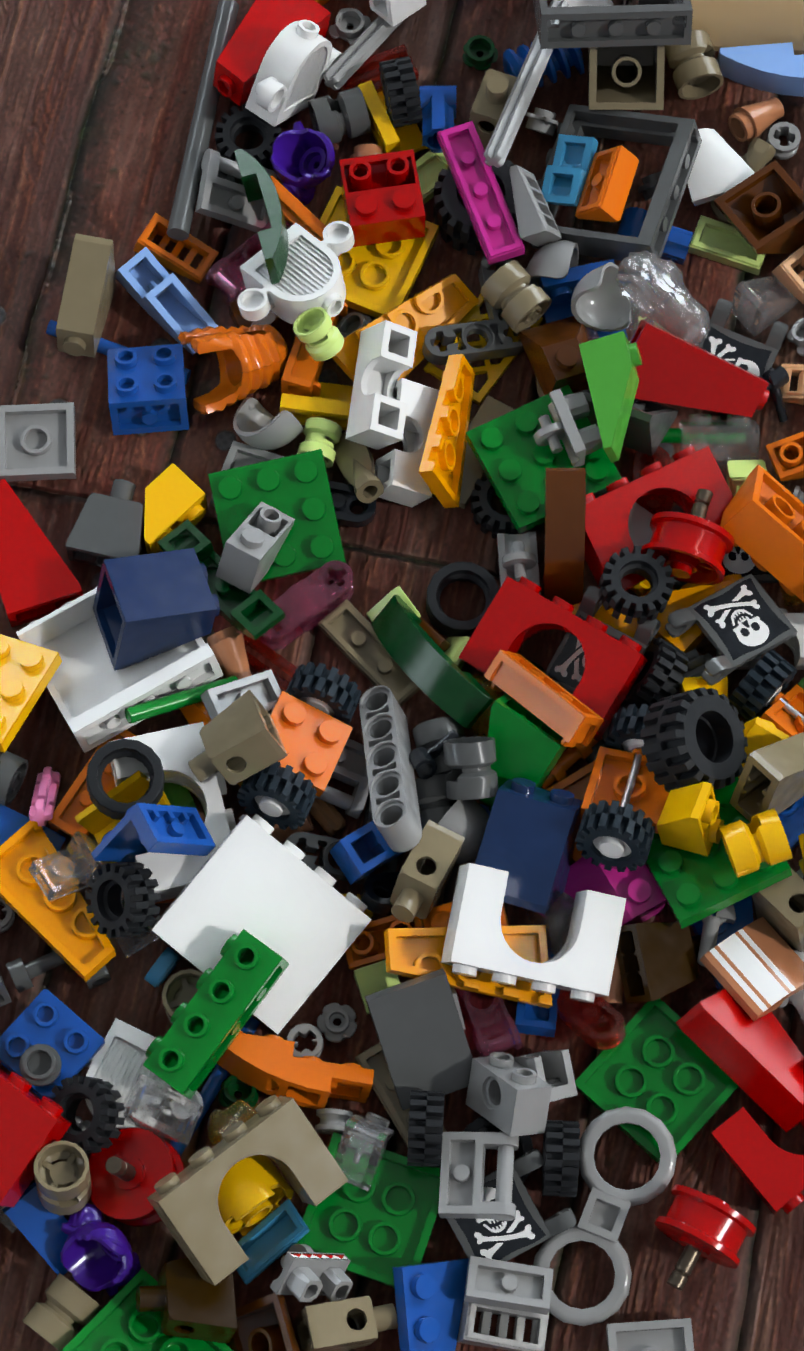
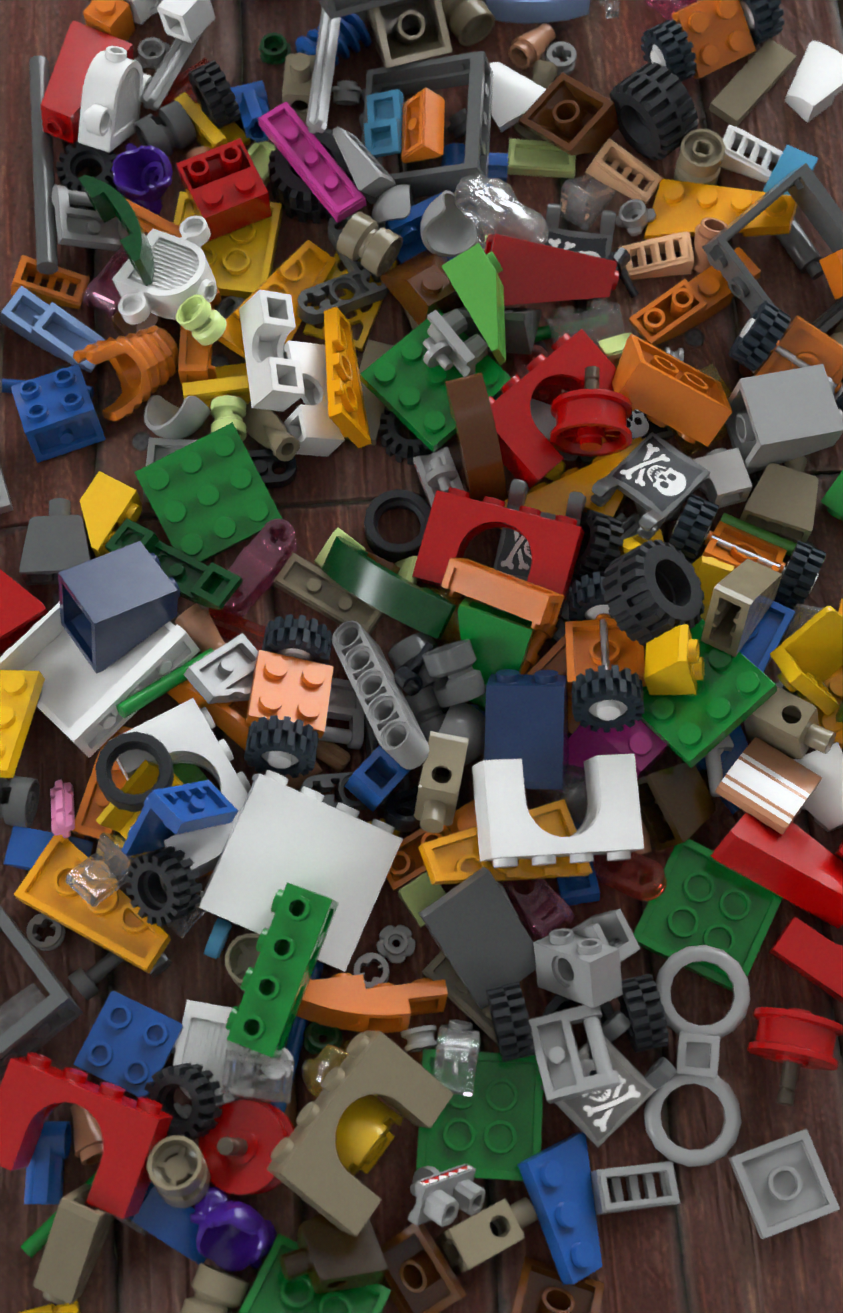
camera: 15 degrees left, 0 degrees up
dark grey plate [19,1044,62,1086] -> none
dark tan torso [188,690,288,785] -> none
light grey slope [216,501,295,594] -> none
dark azure tile [236,1199,310,1285] -> none
light grey plate [464,1256,554,1315] -> none
black tyre [598,546,674,624] -> none
yellow wheel [719,808,793,878] -> none

